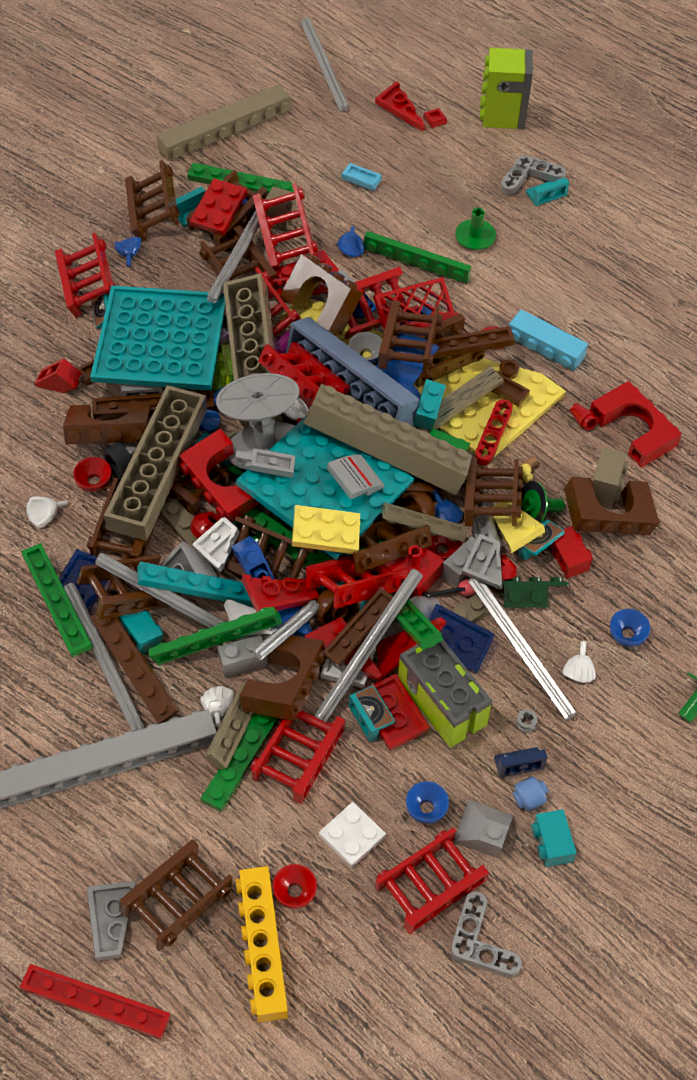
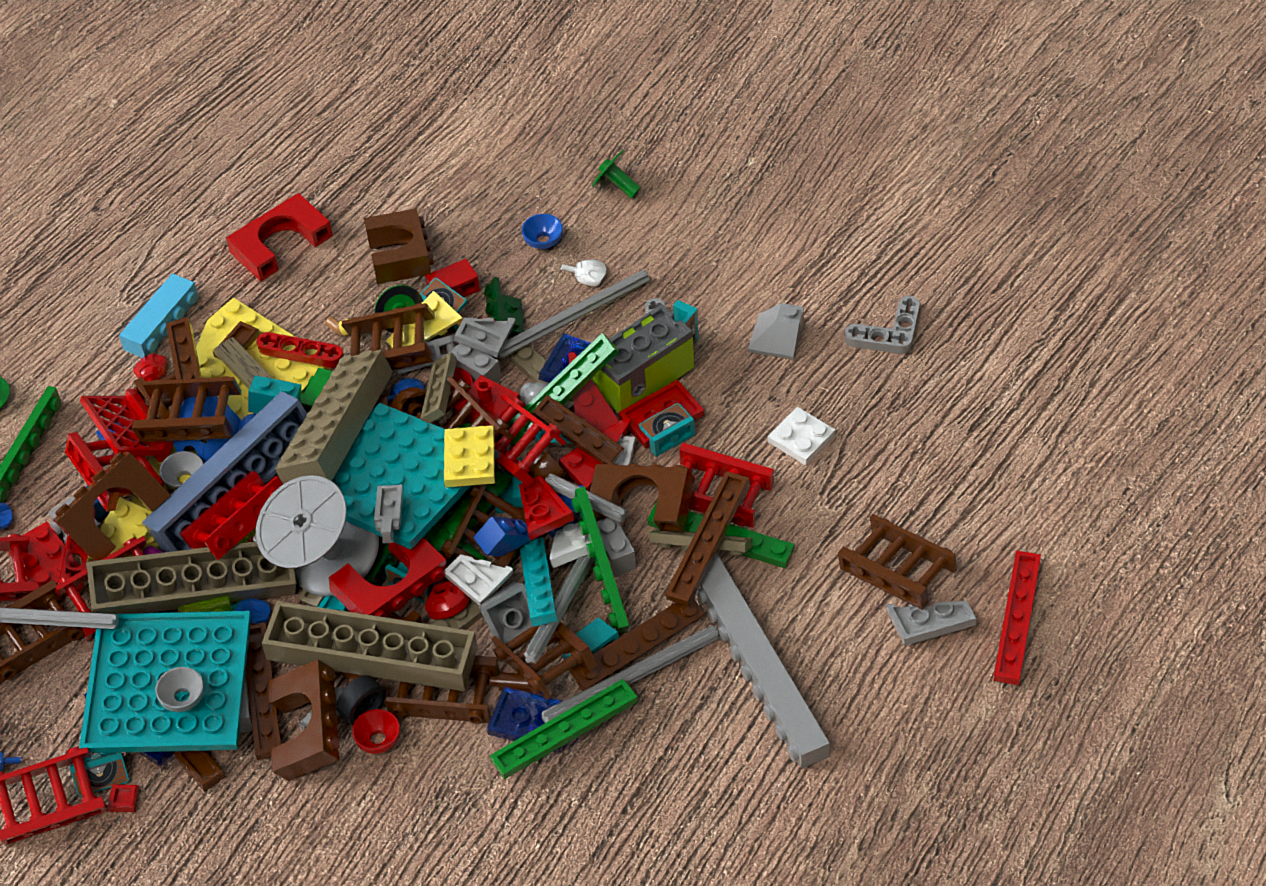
camera: 90 degrees left, 5 degrees down
white piece [27,496,68,528] -> none
red slope [34,358,82,393] -> none
white piece [200,686,235,727] -> none
yellow brick [235,866,288,1023] -> none
red piece [273,864,317,909] -> none
light grey axle [314,569,423,722] -> none
light grey slope [327,454,385,499] -> none
red fence [375,827,489,935] -> none
blue piece [406,781,449,824] -> none
hinge [422,579,475,598] -> none
dark blue bracket [494,747,548,778] -> none
reddish brown tile [499,359,519,379] -> none
medium blue head [512,776,549,811] -> none
teal brick [531,809,577,867] -> none
red cone [570,403,598,431] -> none
dark tan brick [592,447,629,509] -> none
none -> red tile [108,784,140,813]
none -> light grey piece [156,667,204,712]
none -> reddish brown plate [665,471,750,607]
none -> teal panel [673,300,699,346]

